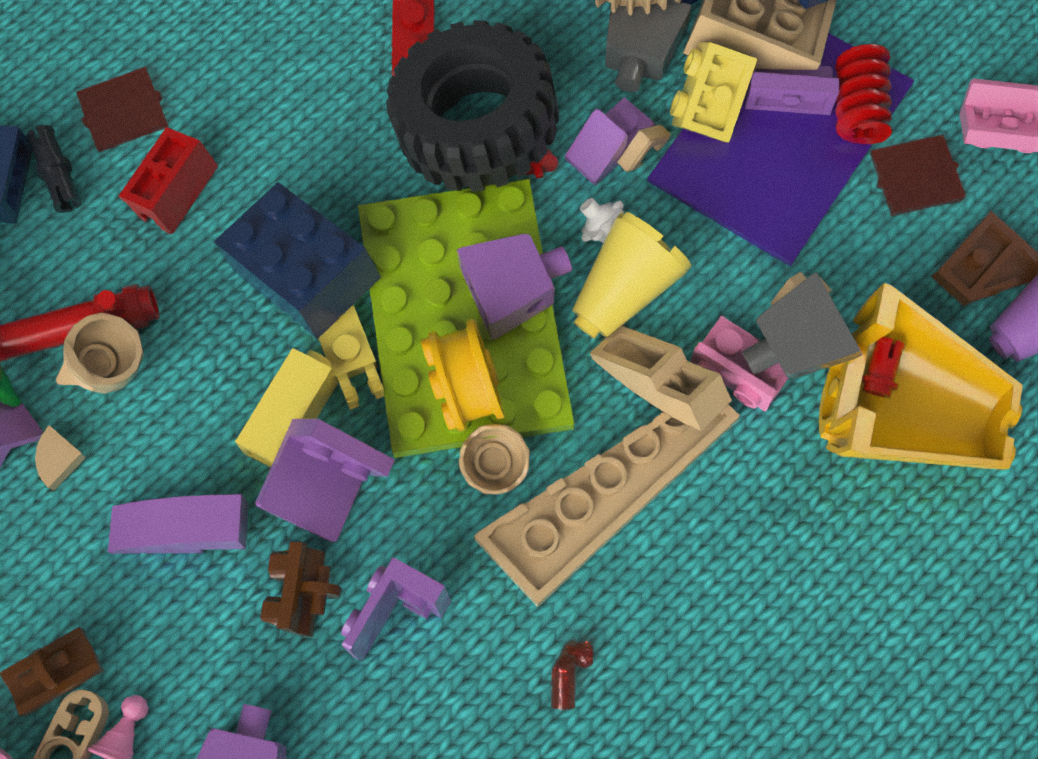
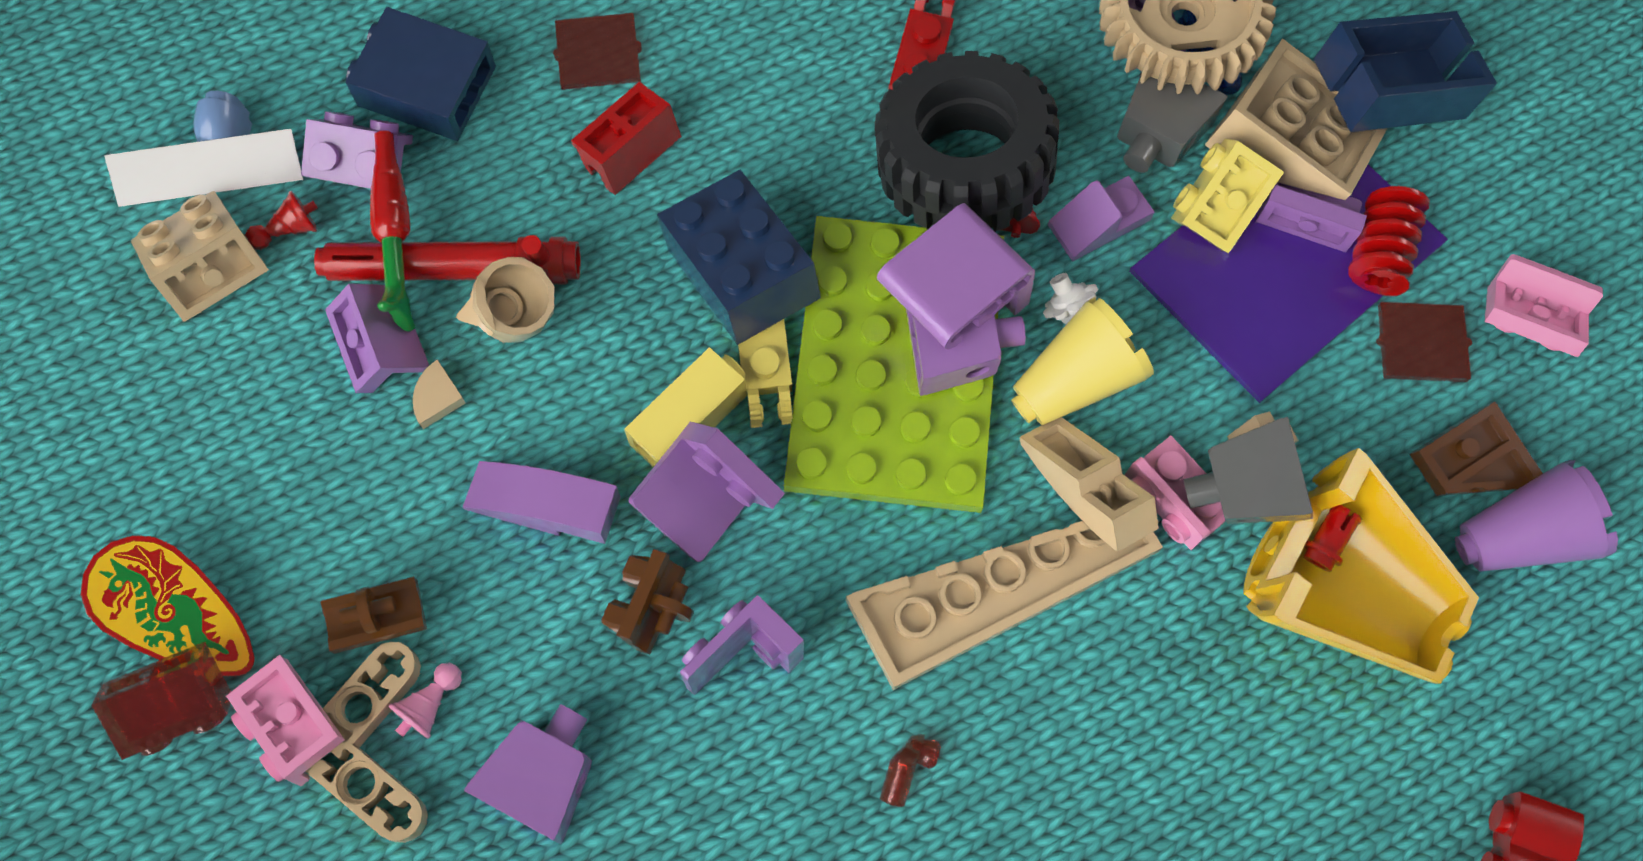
camera: 10 degrees right, 0 degrees up
black pin [26,125,82,213] -> none
yellow wheel [421,318,505,432] -> none
tan hair [459,424,530,494] -> none
tan tile [617,124,671,172] -> none
none -> medium lavender piece [877,203,1035,349]

